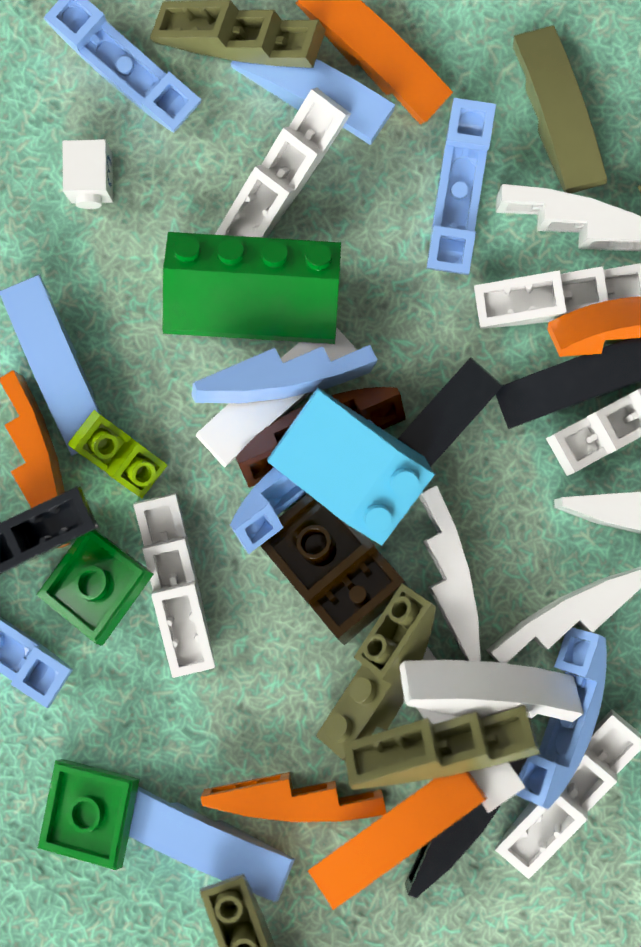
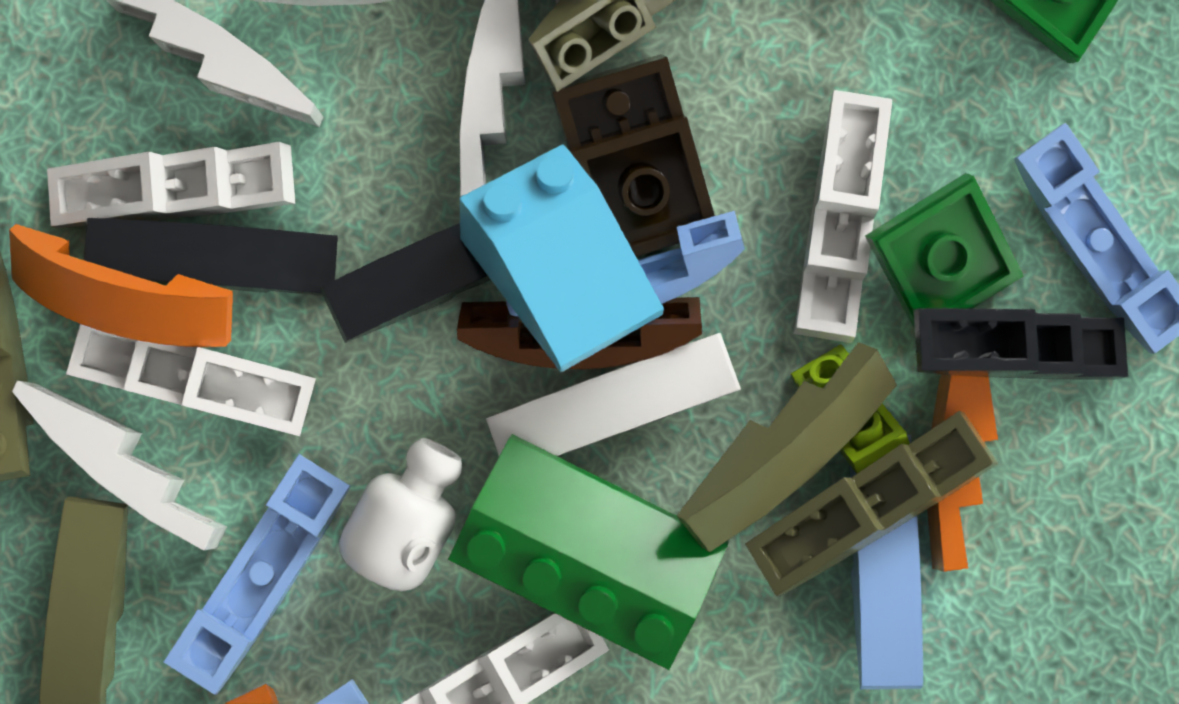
camera: 155 degrees left, 0 degrees up
light blue slope [192,345,378,403] -> none
none -> white piece [339,438,462,591]
none -> olive slope [677,342,897,552]
none -> olive slope [745,411,999,597]

